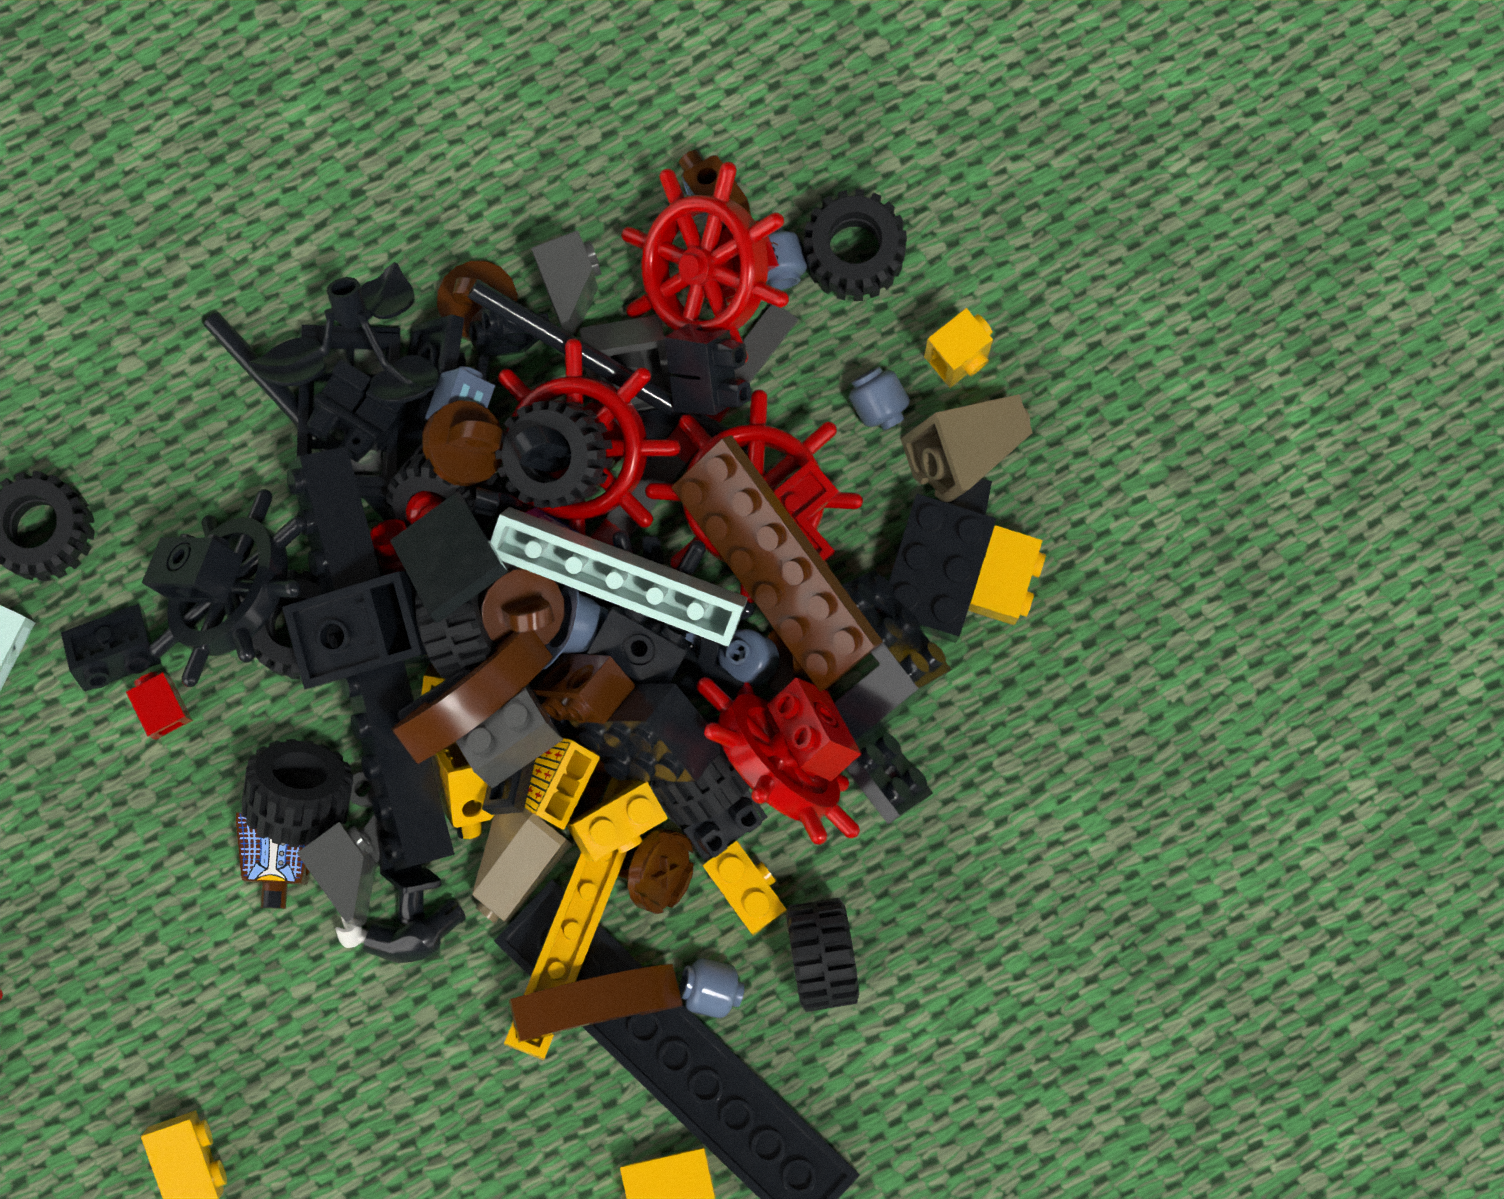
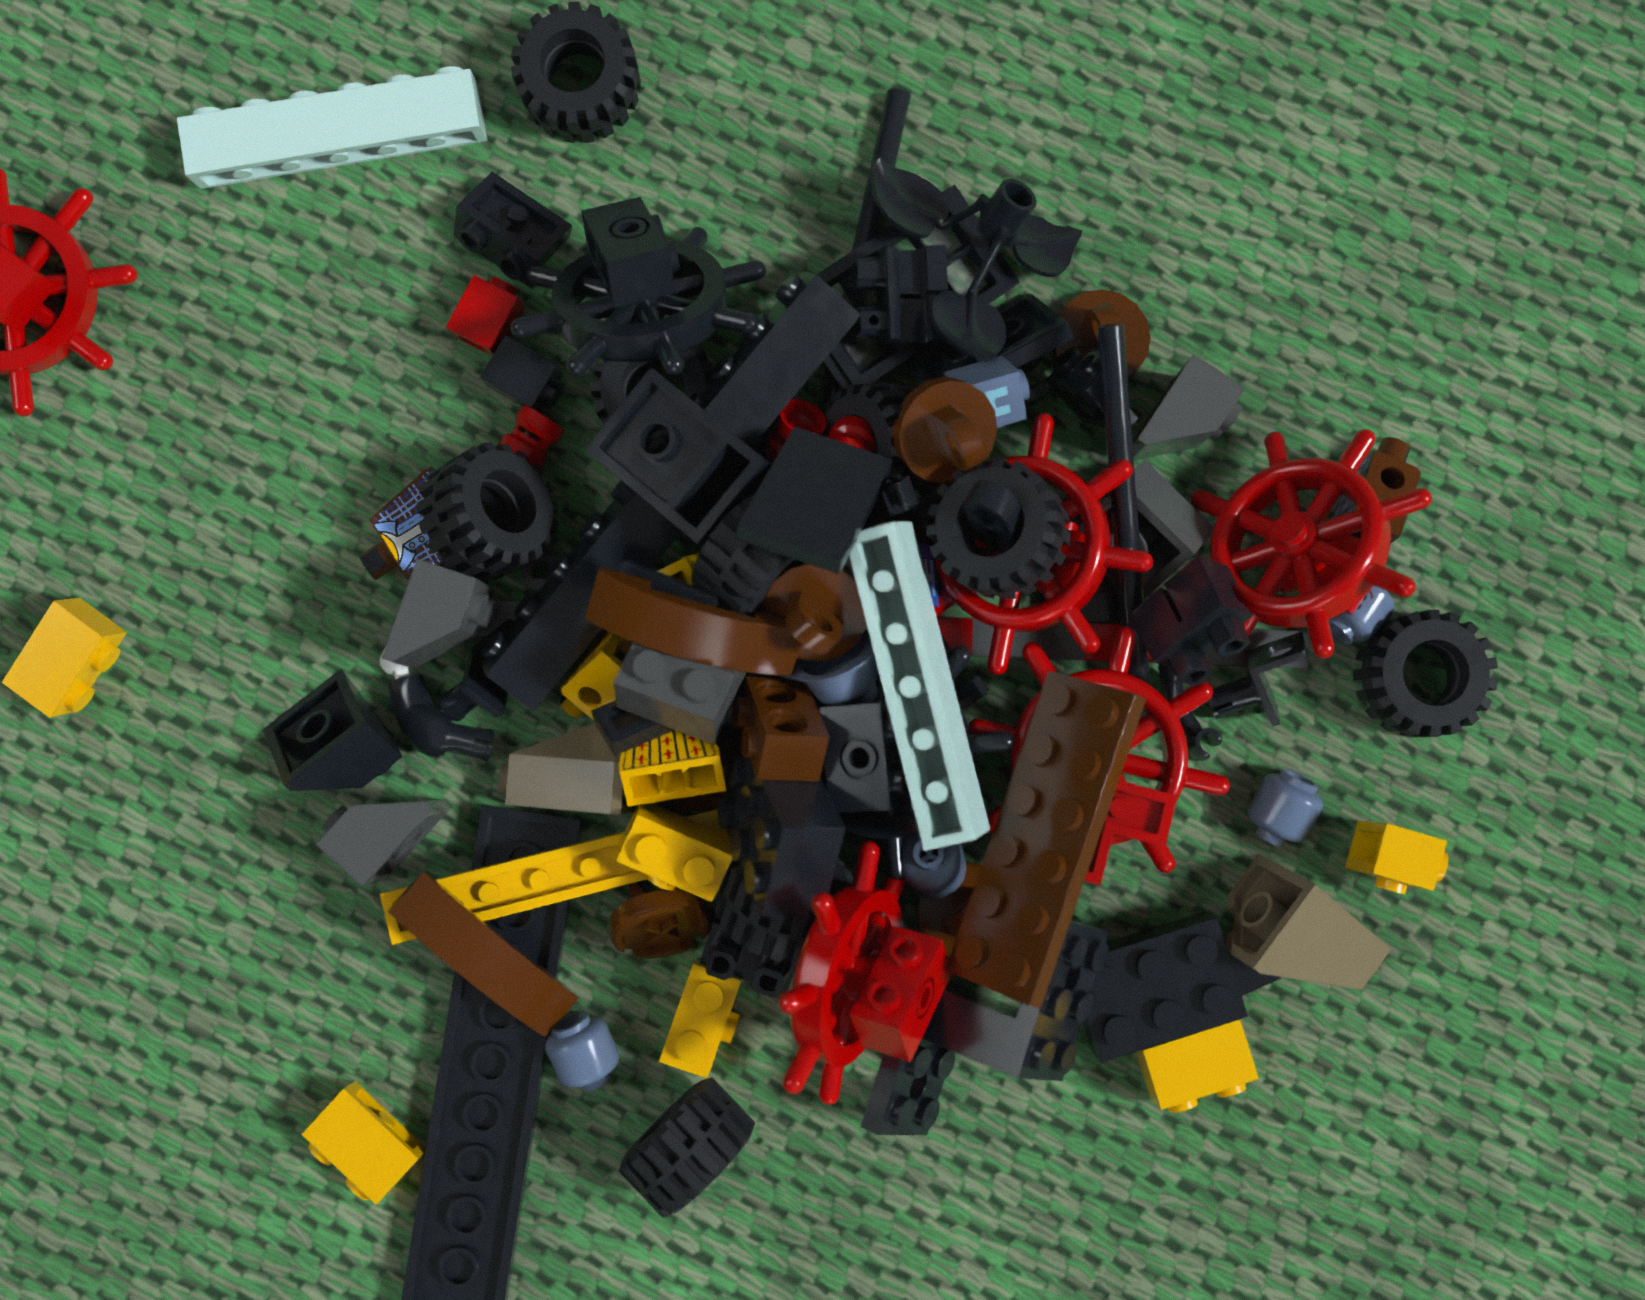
camera: 50 degrees right, 5 degrees up
none -> black slope [263,669,402,791]
none -> dark grey slope [316,800,453,886]
none -> black brick [480,335,564,413]
none -> red wheel [498,404,565,469]
none -> black piece [1158,664,1222,761]
none -> black bracket [1208,632,1308,727]

